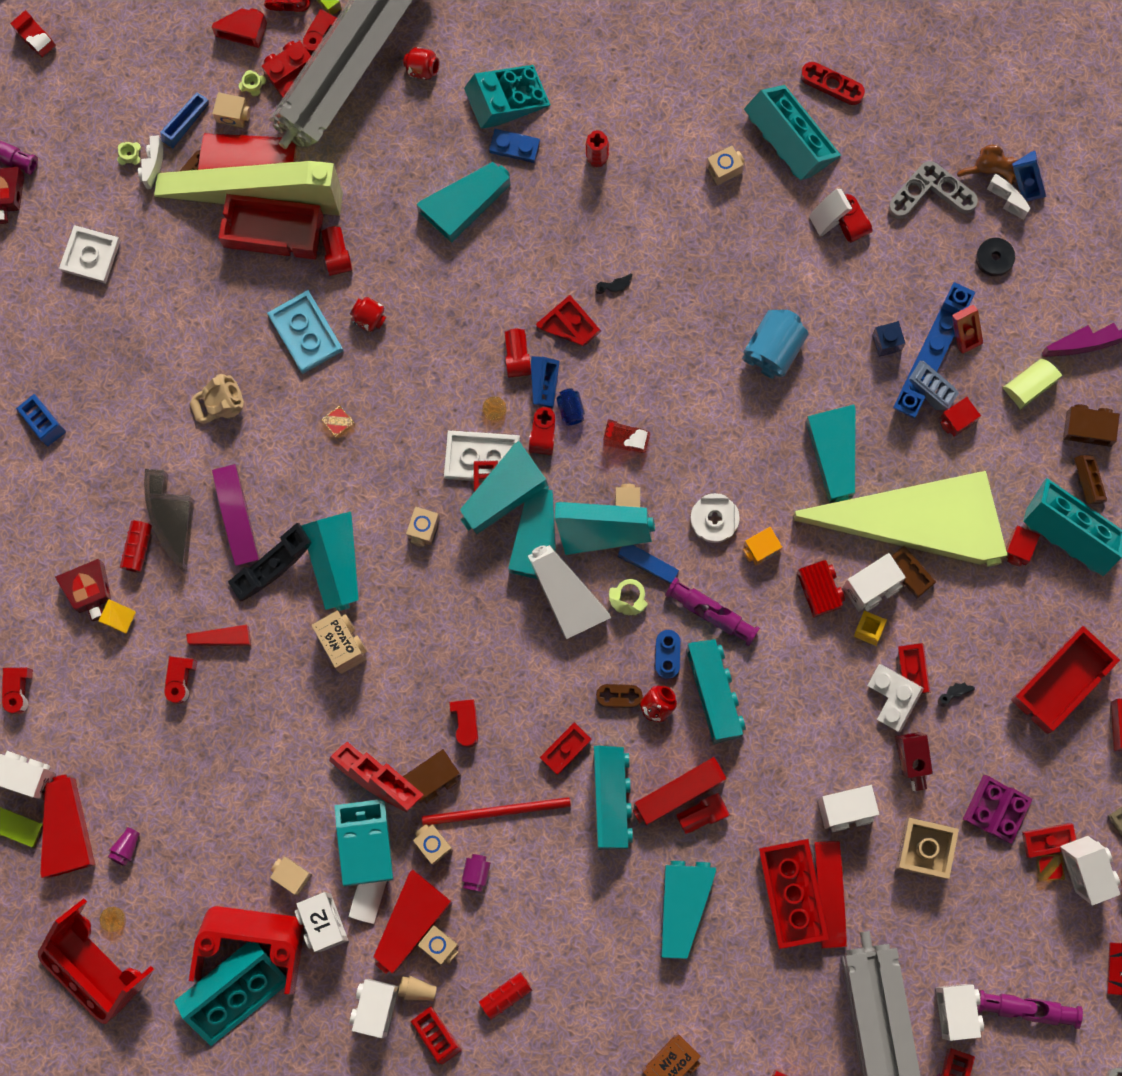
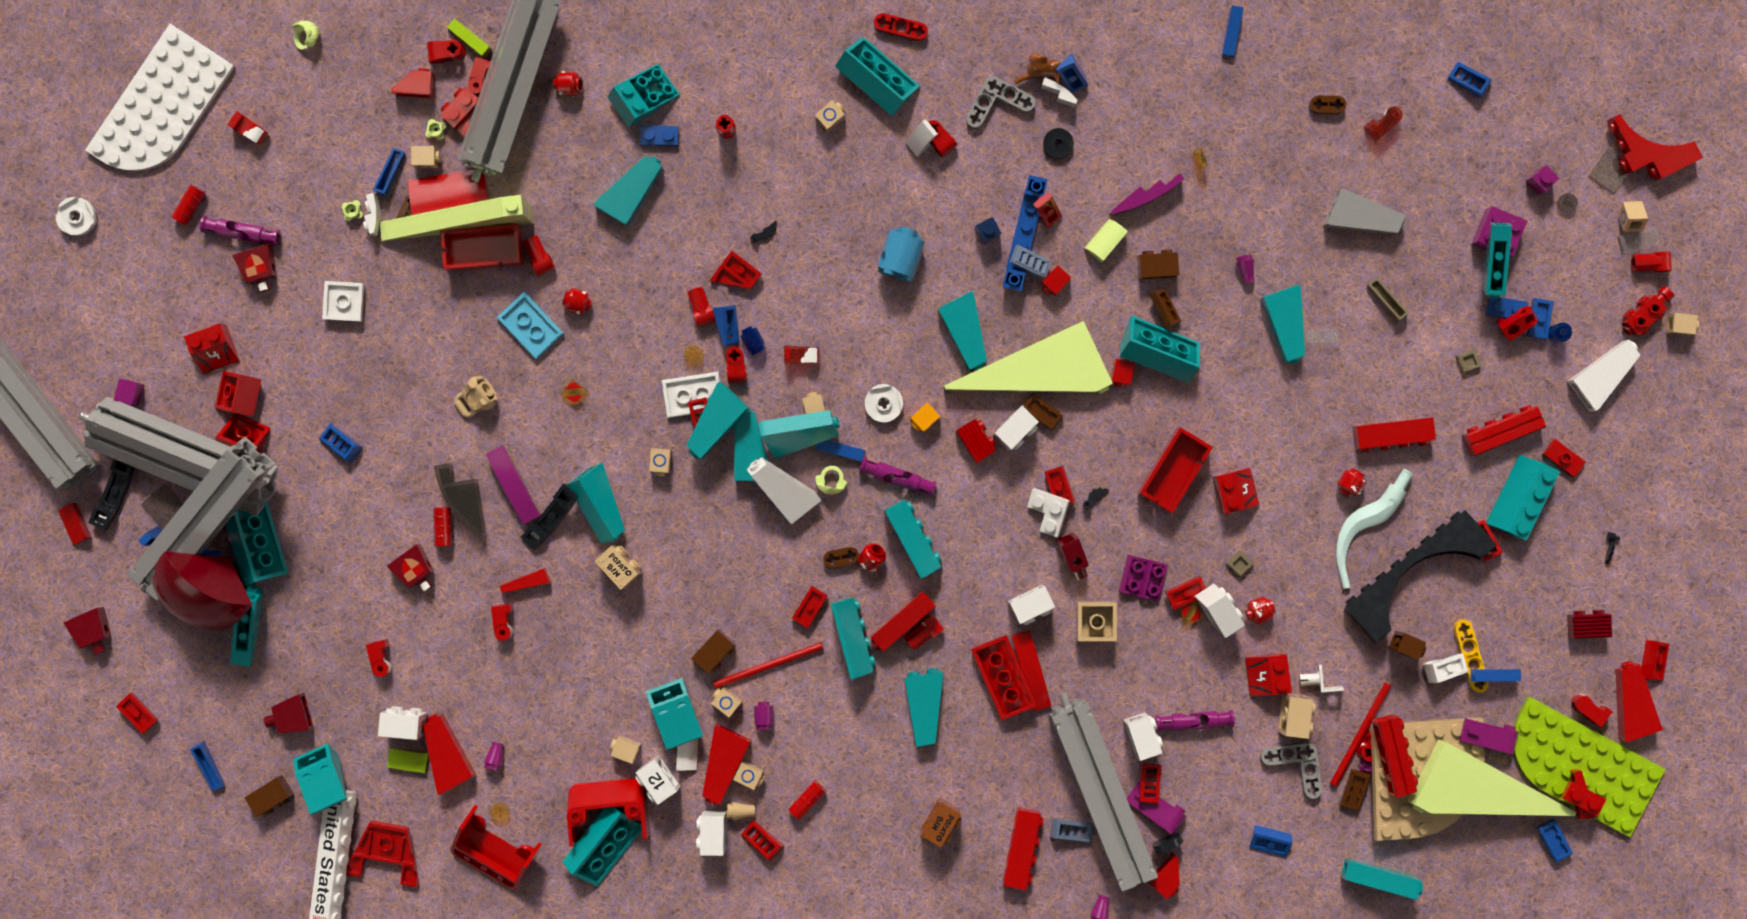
camera: 15 degrees left, 10 degrees up
yellow slope [98,599,136,634] -> none
red slope [329,742,424,813] -> none
red leg [449,699,478,748] -> none
blue plate [655,630,681,679] -> none
yellow slope [854,610,887,646] -> none

